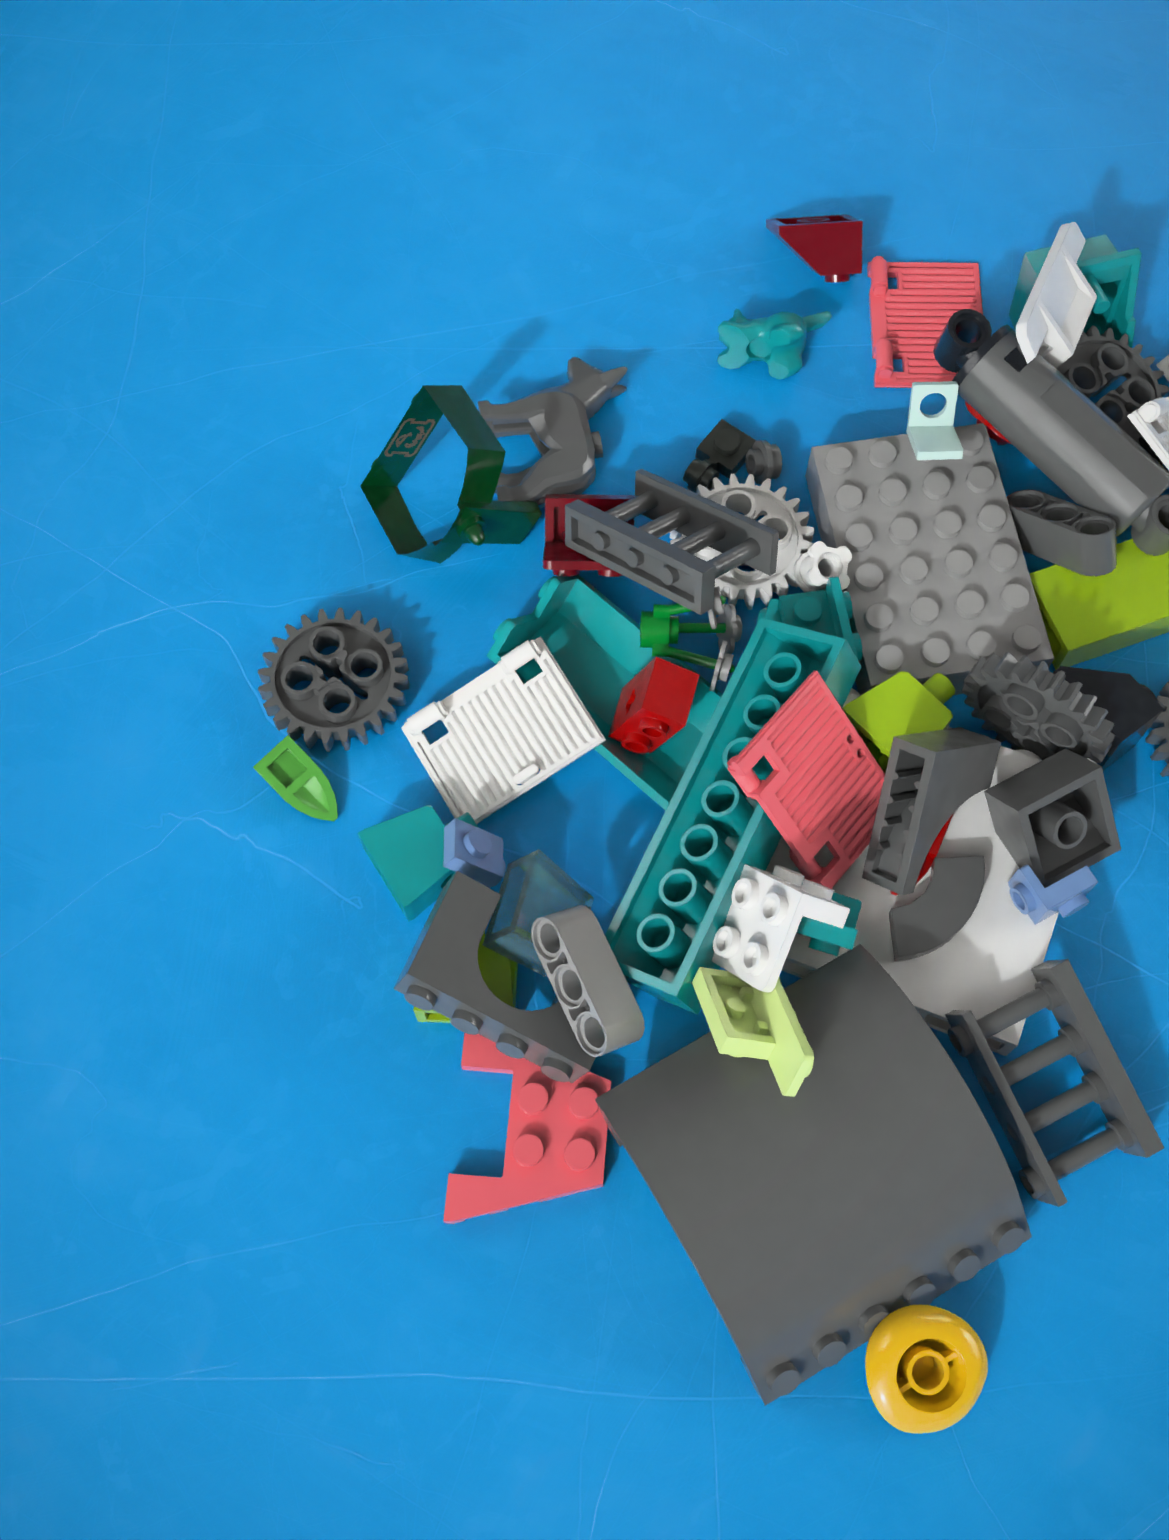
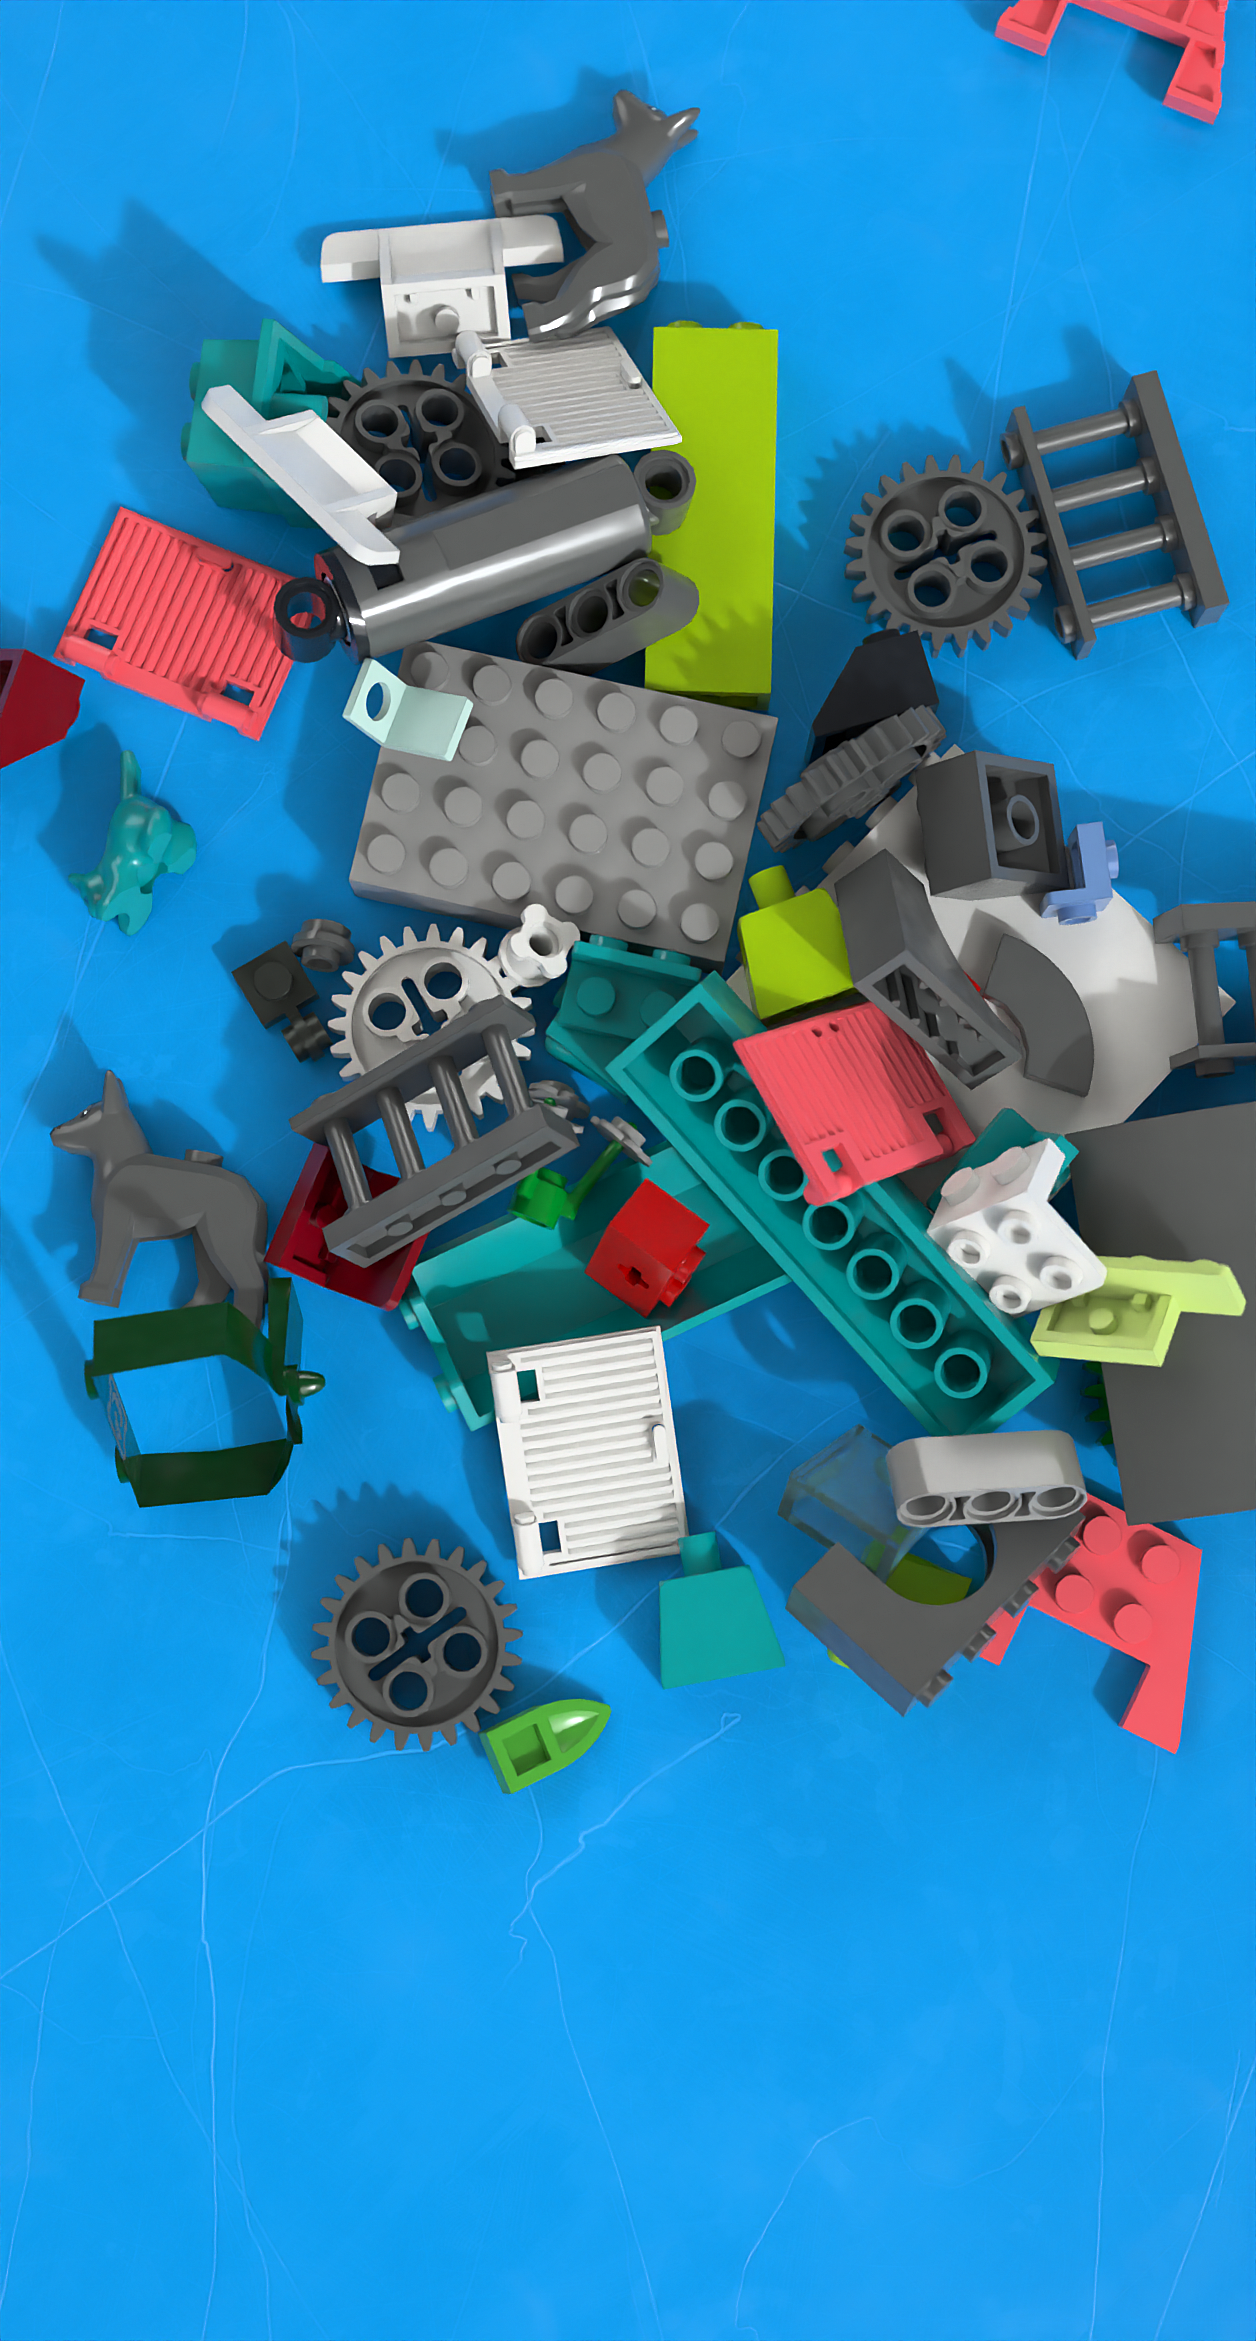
camera: 70 degrees left, 15 degrees up
medium blue bracket [443,818,505,888] -> none

